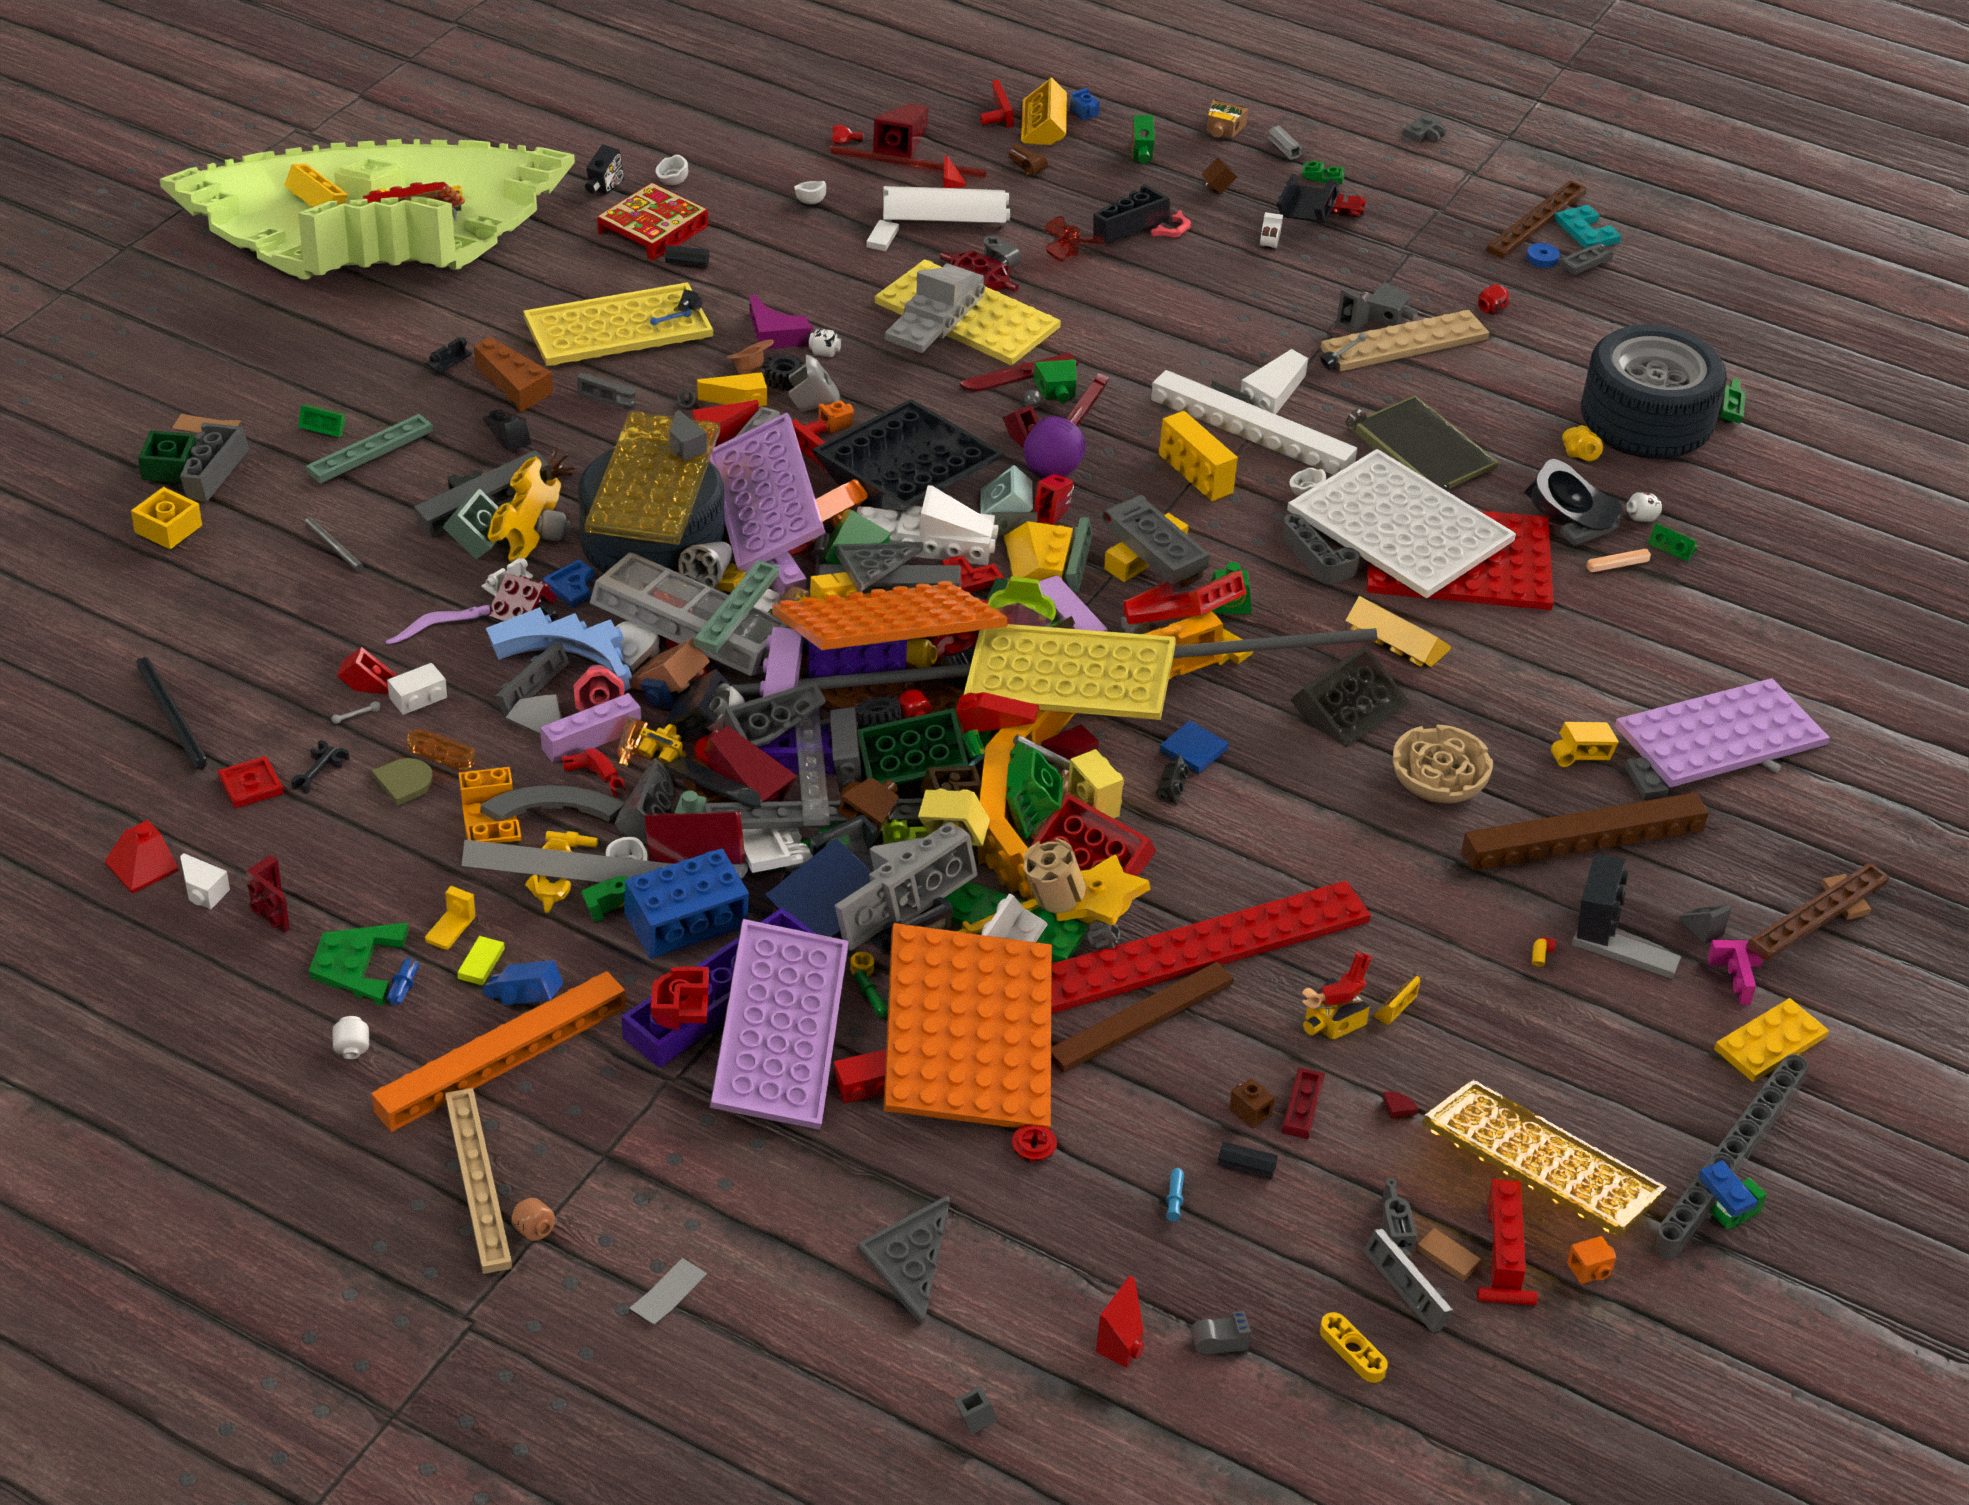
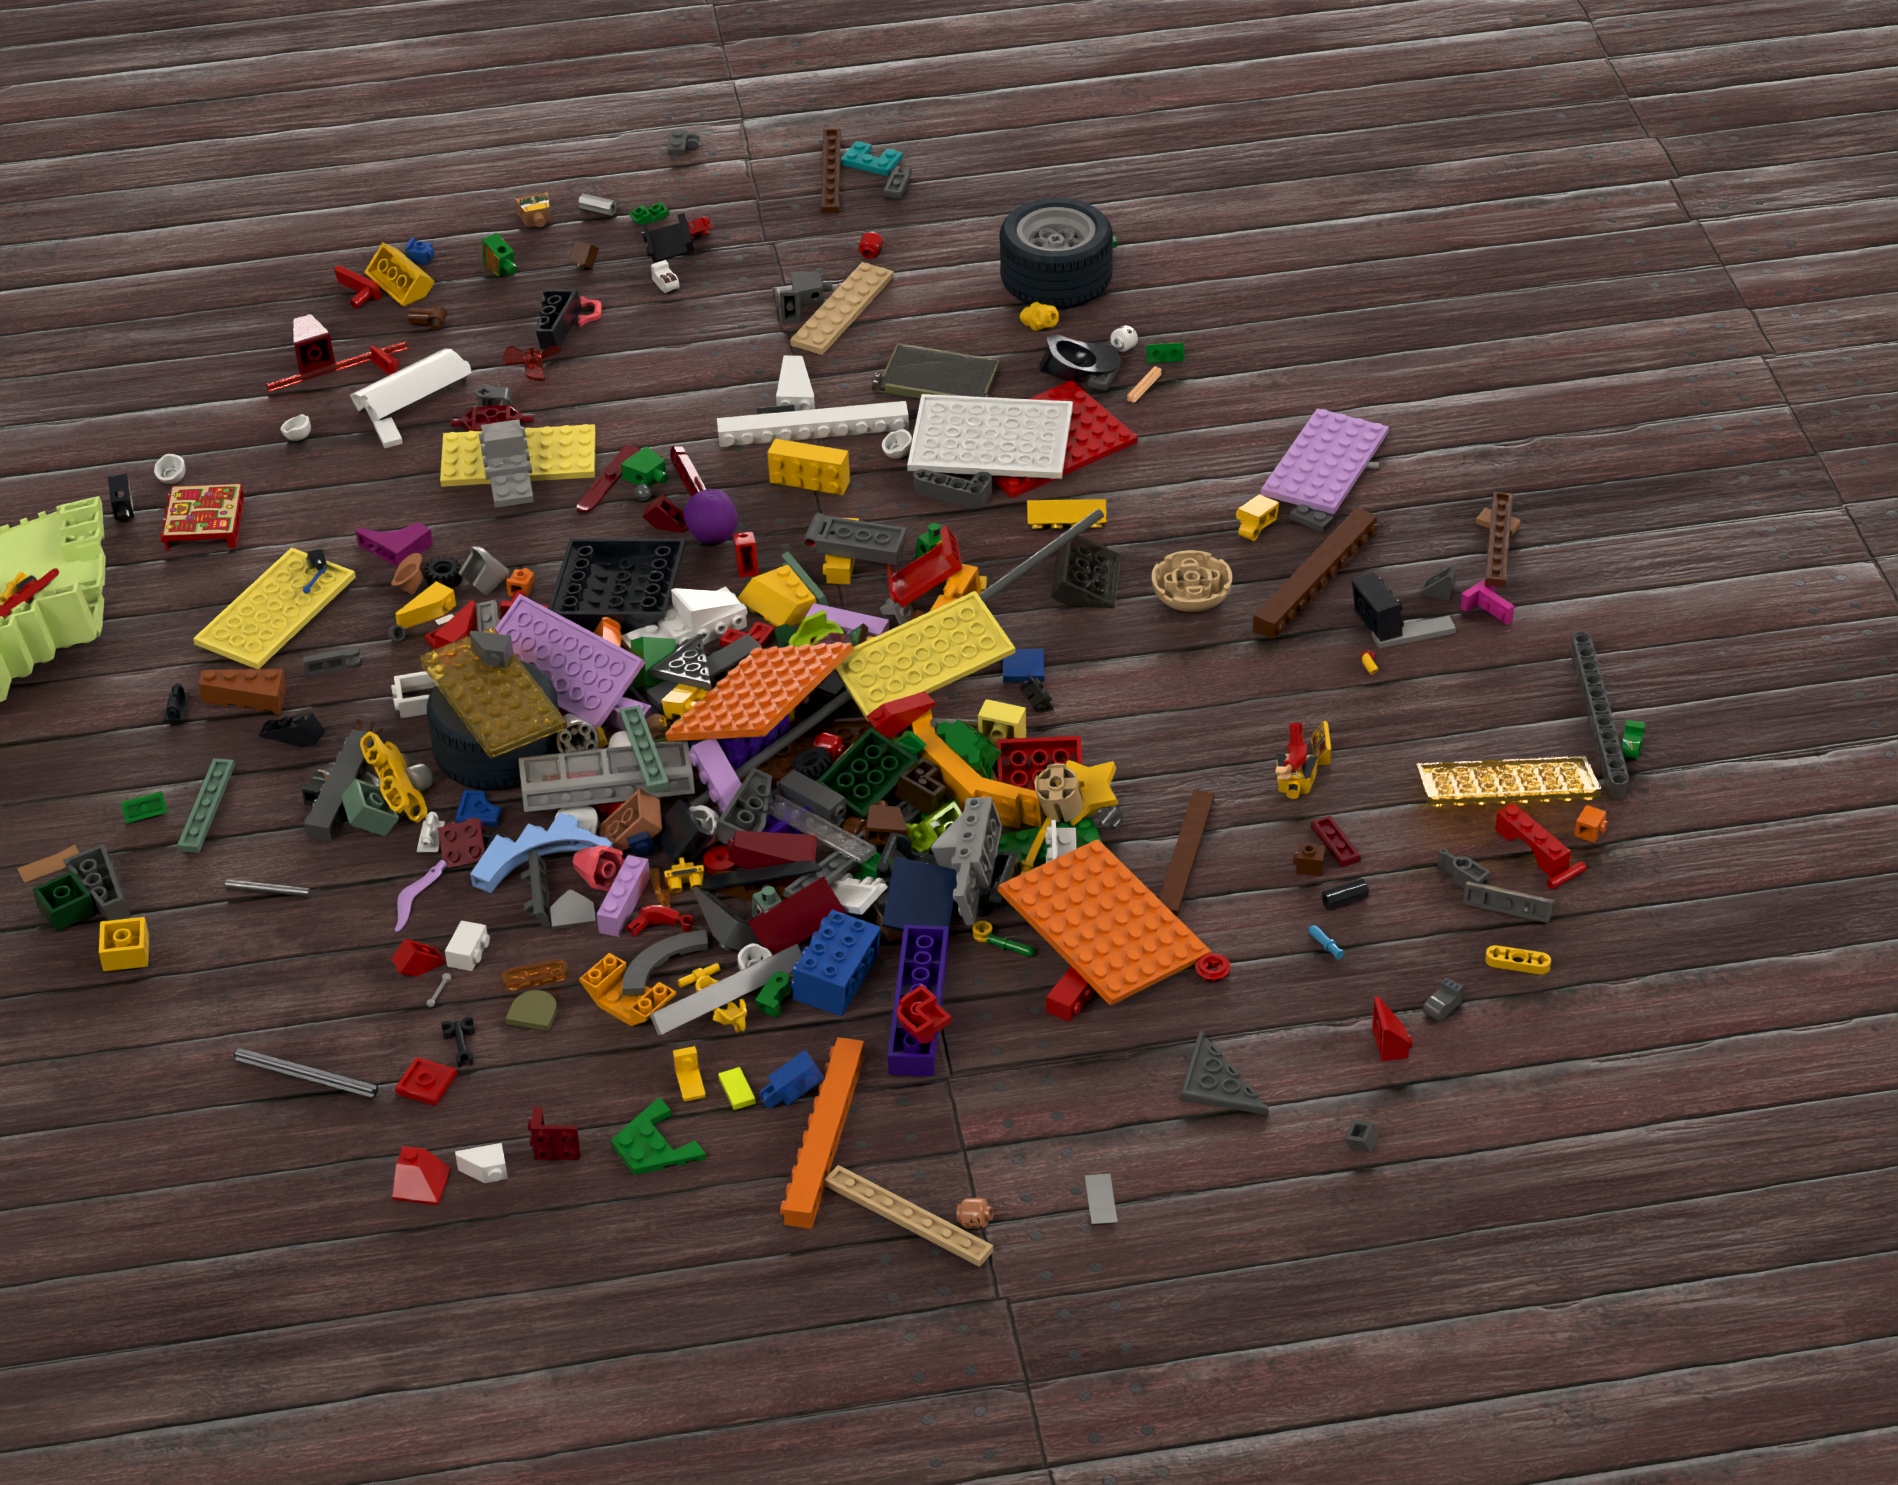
camera: 35 degrees left, 0 degrees up
white head [332,1016,369,1059] -> none
blue axle [387,958,419,1005] -> none
black axle [665,245,710,268] -> none
lavender plate [710,919,849,1130] -> none
white head [809,329,841,358] -> none
red rock [831,124,863,144] -> none
light yellow brick [918,789,990,846] -> none
light aqua slope [981,465,1033,515] -> none
dark grey hinge [991,512,1037,535] -> none
dark red slope [1041,724,1099,764] -> none
red plate [1051,880,1371,1014] -> none
hinge [1320,333,1366,371] -> none
dark red tile [1383,1091,1418,1119] -> none
medium nougat tile [1416,1228,1481,1282] -> none
blue piece [1526,243,1560,268] -> none
blue plate [1698,1160,1758,1218] -> none
yellow plate [1714,998,1829,1083] -> none

